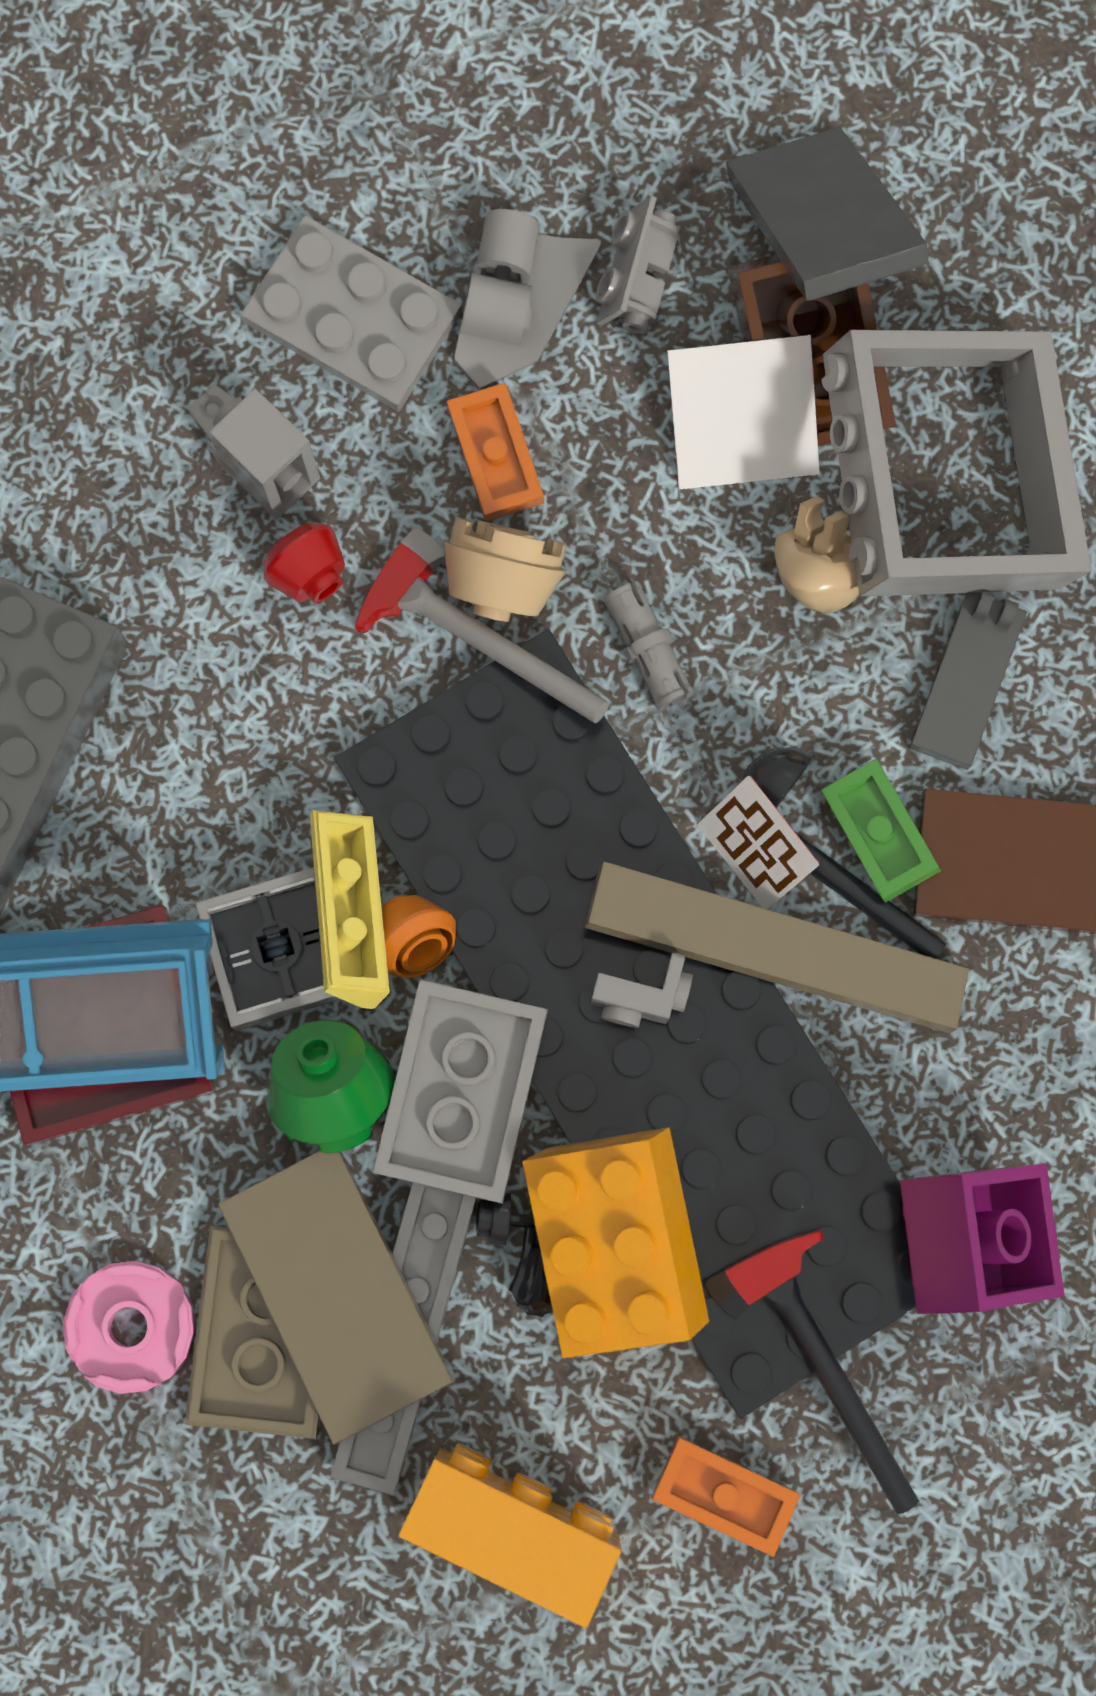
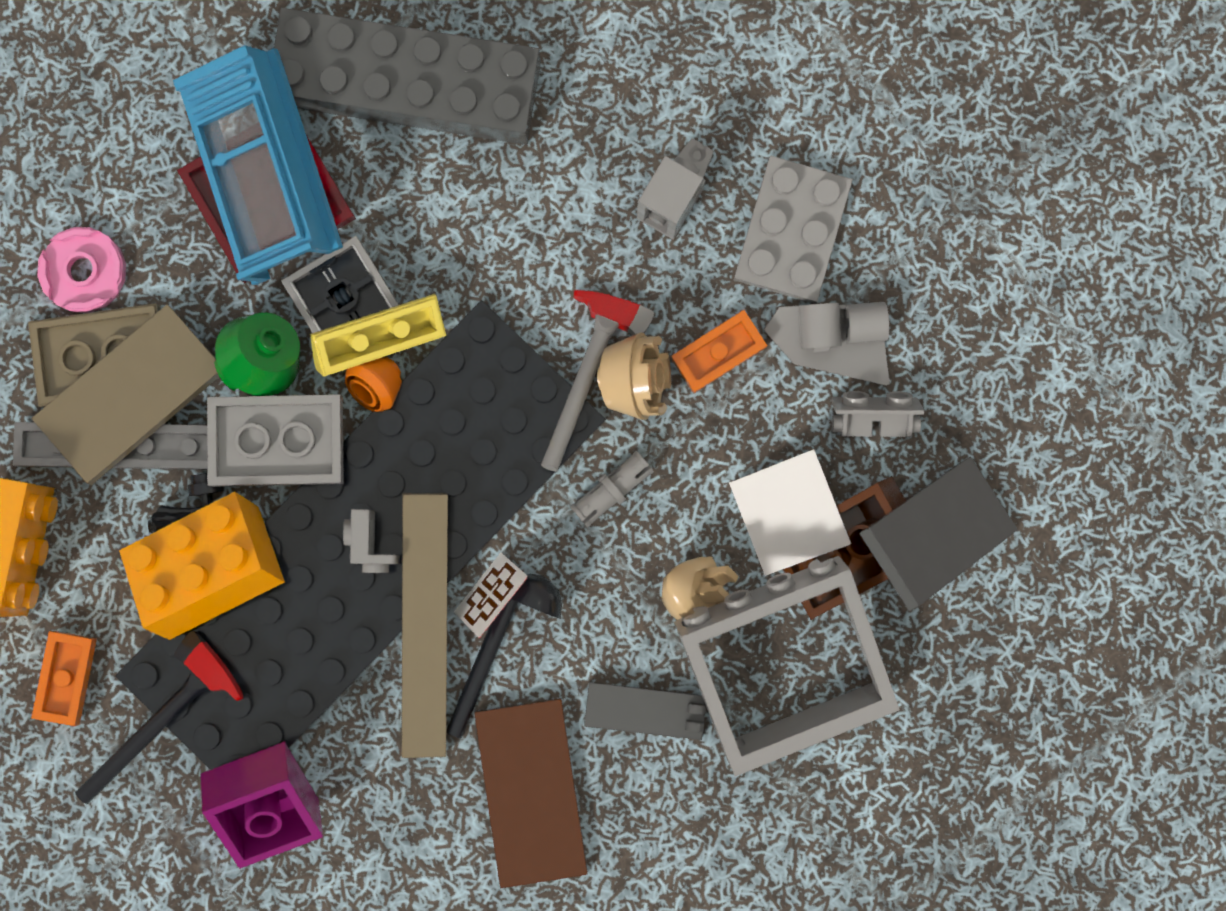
camera: 75 degrees right, 5 degrees up
red cone [263,522,345,604] -> none
bright green plate [821,758,941,902] -> none

